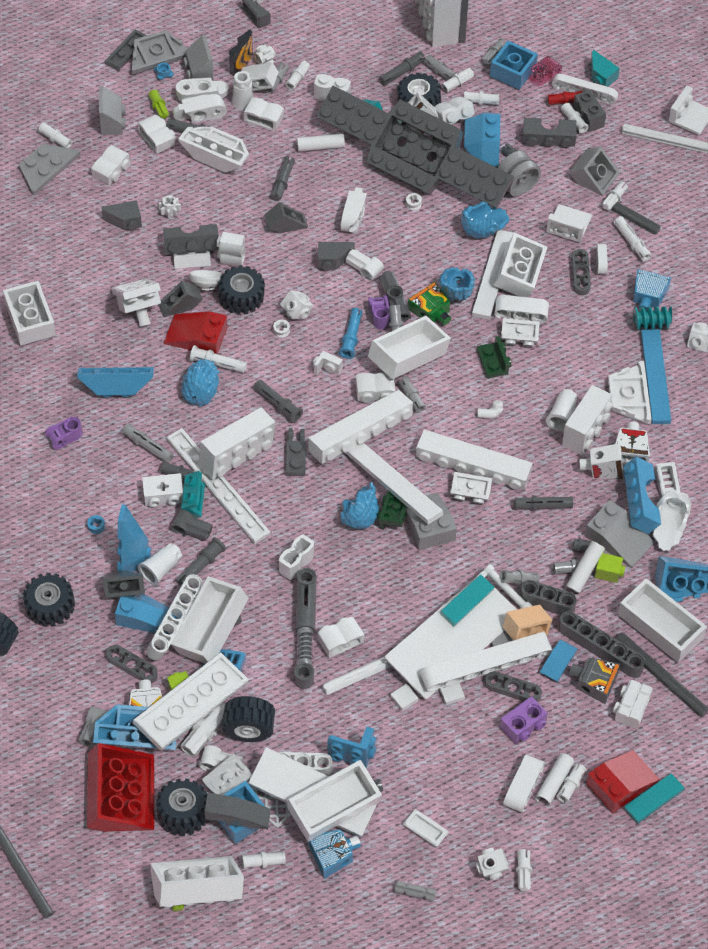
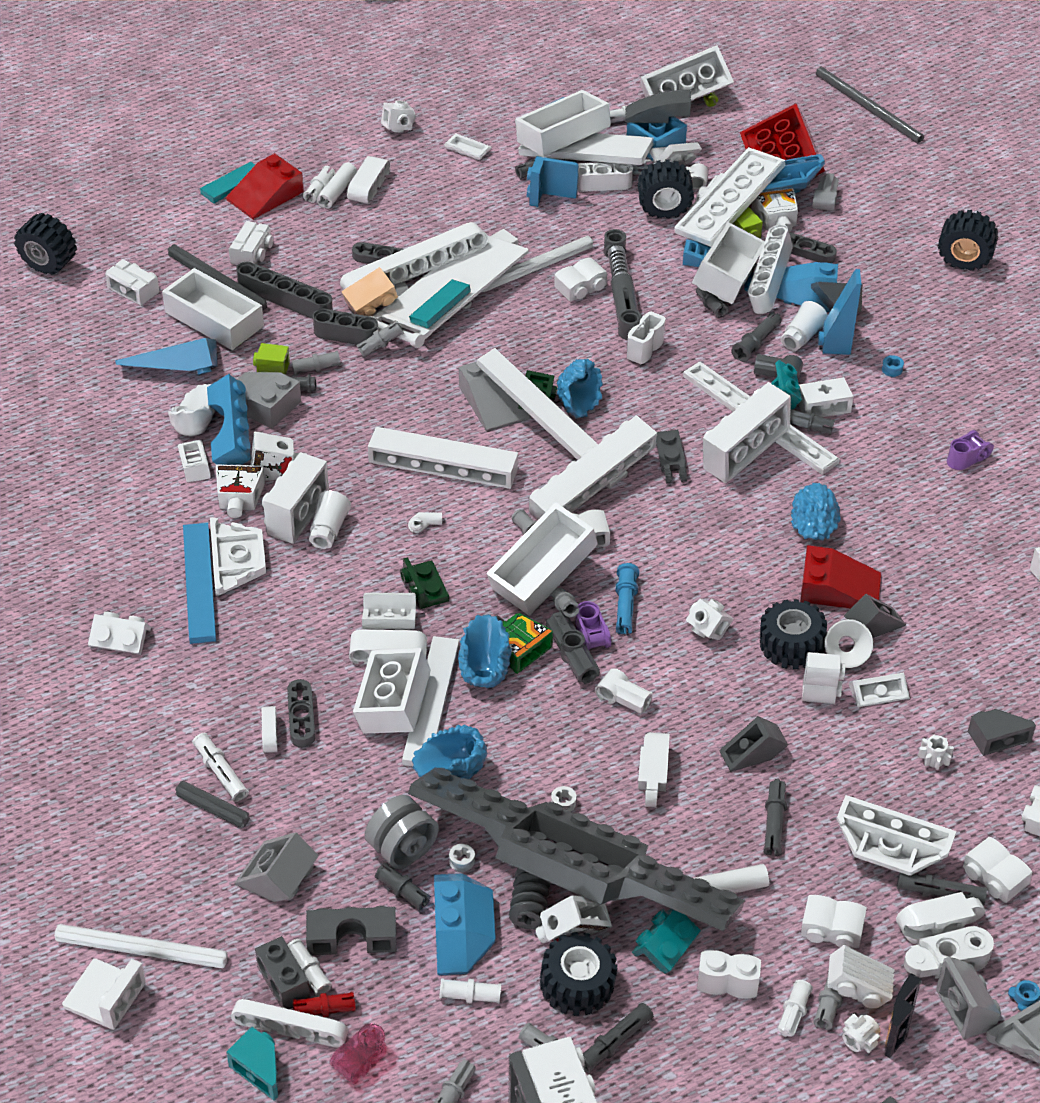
camera: 175 degrees right, 10 degrees down
black wheel [23,573,75,627] -> none
dark azure wedge [77,367,154,397] -> none
white brick [111,278,161,326] -> none
light grey pin [122,424,174,463] -> none
lime axle [148,90,169,119] -> none
black wheel [156,778,207,836] -> none
dark grey arch [163,224,219,255] -> none
white pin [190,345,247,374] -> none
white plant [231,71,254,110] -> none
dark grey pin [254,380,303,423] -> none
white bush [273,320,290,338] -> none
white bracket [313,351,343,375] -> none
dark grey slope [318,242,355,271] -> none
light grey axle [394,881,436,901] -> none
white brick [434,97,475,124] -> none
white axle [441,68,474,93] -> none
white bracket [450,472,492,504] -> none
dark azure brick [490,41,538,90] -> none
medium lavender brick [500,696,548,744] -> none
dark grey pin [514,495,573,511] -> none
white axle [516,849,532,892] -> none
dark azure slope [540,640,578,682] -> none
white bracket [546,204,592,243] -> none
white piece [566,541,605,594] -> none
dark grey torso [569,658,620,704] -> none
white axle [602,181,628,211] -> none
dark azure torso [633,269,671,311] -> none
teal piece [633,306,672,330] -> none

